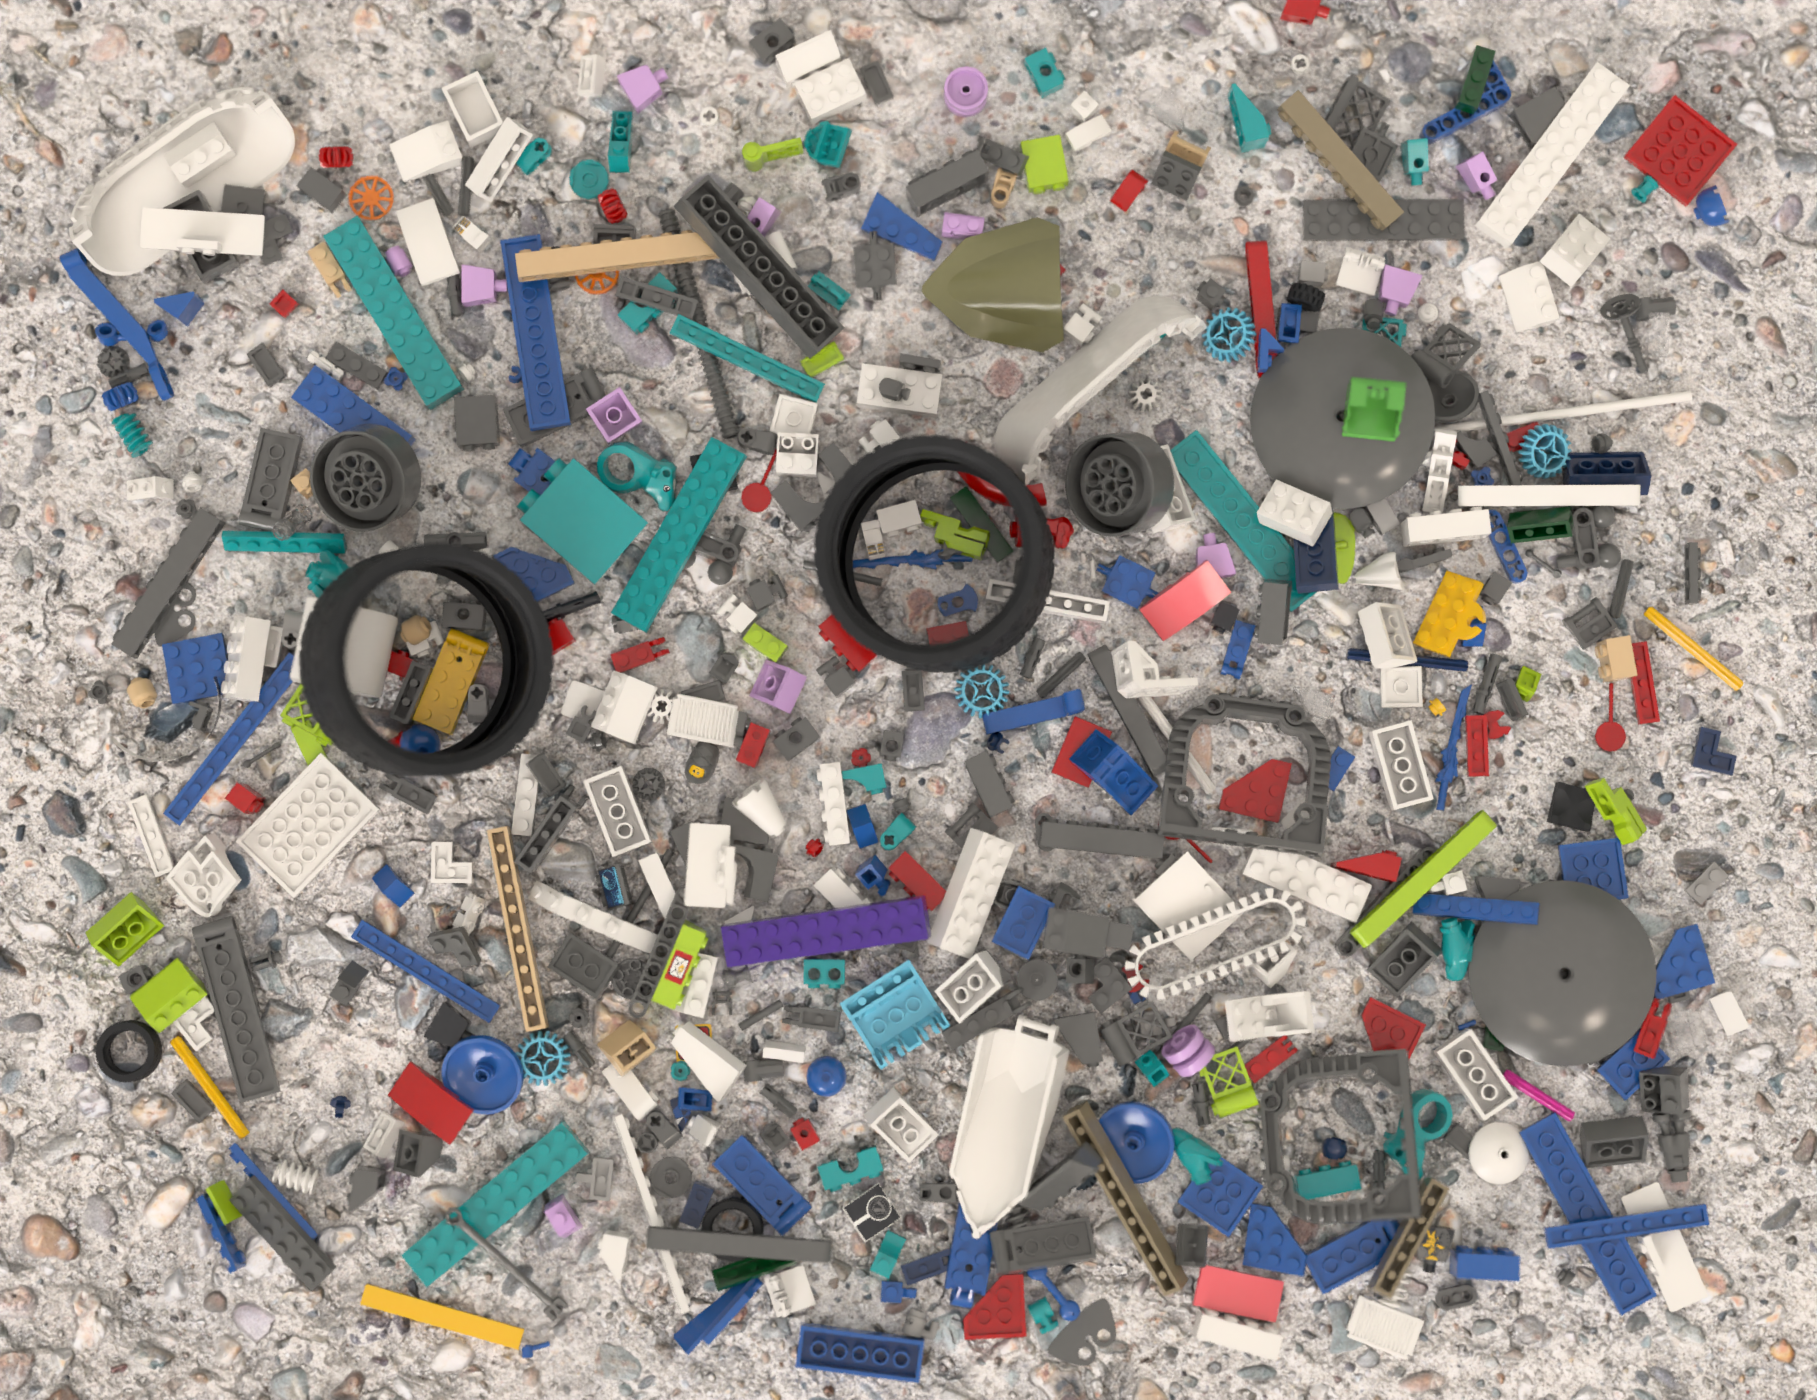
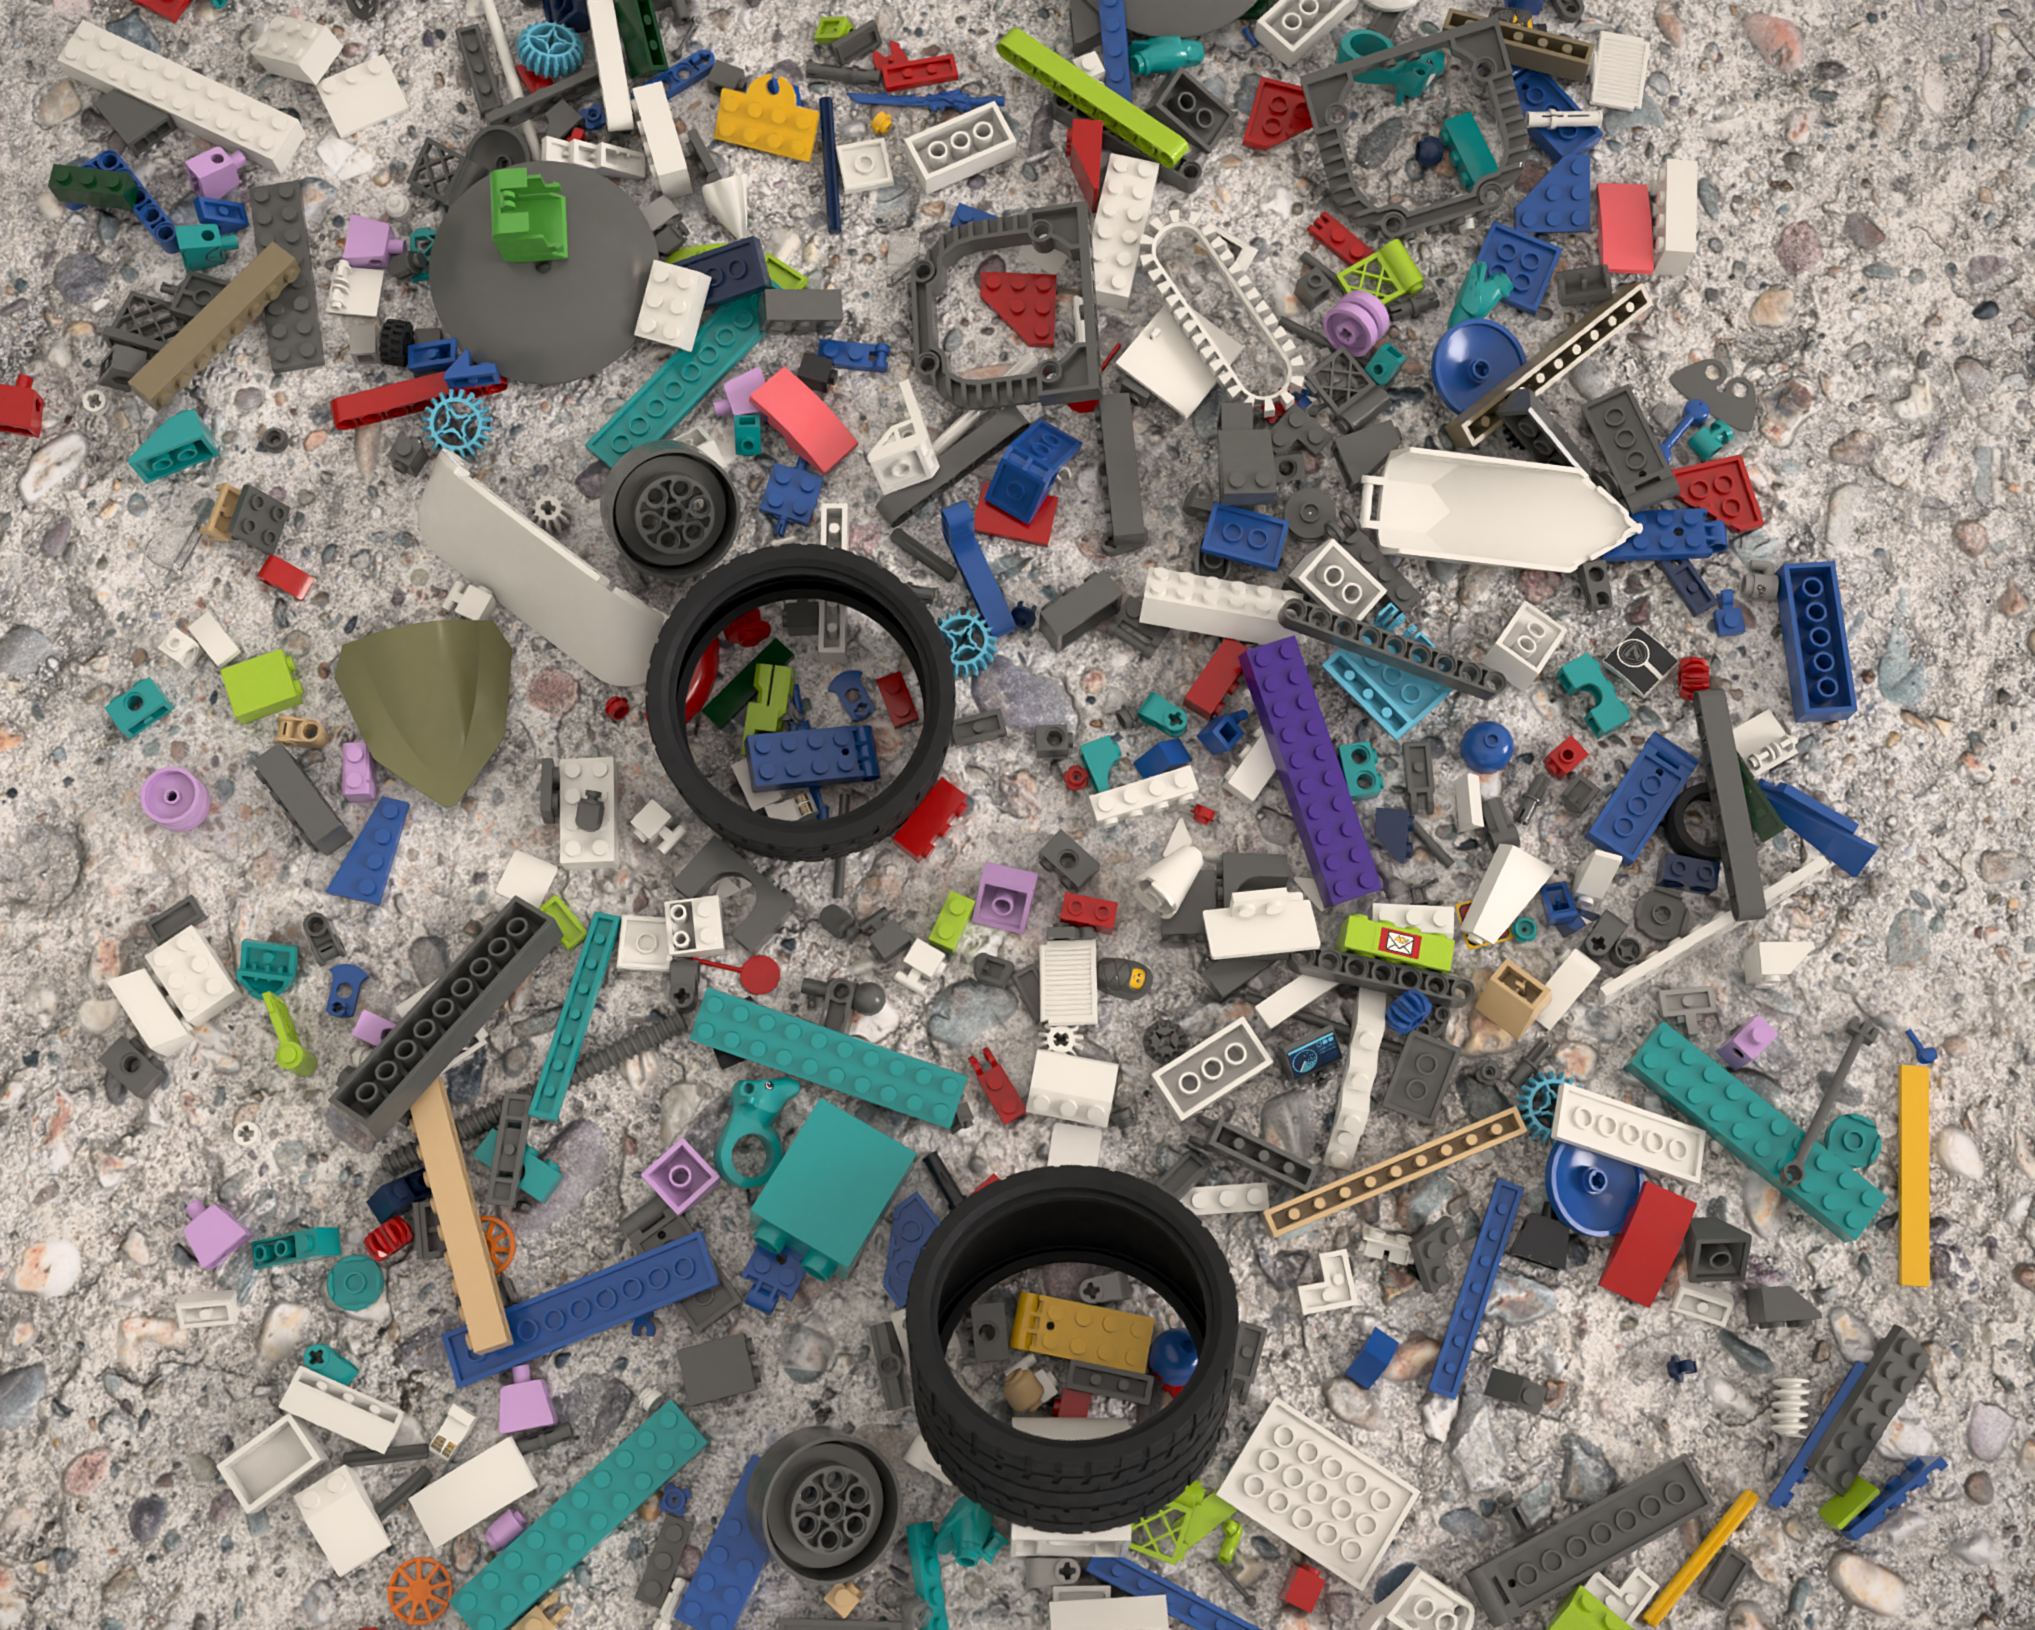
camera: 105 degrees left, 10 degrees down
dark grey plate [565,705,597,744] -> none
teal hinge [808,271,851,310] -> none
dark grey brick [816,656,856,698] -> none
dark grey plate [853,231,897,301] -> none
teal arch [870,1230,906,1279] -> none
dark grey plate [973,135,1029,175] -> none
white bracket [1225,991,1315,1042] -> none
white slope [1358,602,1417,669] -> none
dark grey axle [1373,1151,1385,1189] -> none
none -> dark grey brick [98,344,148,392]
none -> blue slope [193,196,249,236]
none -> blue piece [326,964,370,1019]
none -> dark blue slope [366,1168,433,1225]
none -> dark grey tile [455,24,504,118]
none -> white sticker [496,850,558,908]
none -> red plate [604,696,630,720]
none -> teal brick [734,414,761,456]
none -> blue hinge [744,725,881,793]
none -> lime tile [764,252,809,289]
none -> dark grey arm [820,904,860,941]
none -> white sticker [1163,817,1192,857]
none -> lime arm [1217,1519,1243,1564]
none -> dark grey beam [1277,598,1507,701]
none -> dark blue slope [1375,808,1415,864]
none -> blue gear [1385,988,1432,1035]
none -> white pin [1525,109,1603,130]
none -> white plate [1551,1083,1706,1185]
none -> red gear [1677,657,1710,701]
none -> teal tile [1824,1113,1882,1169]

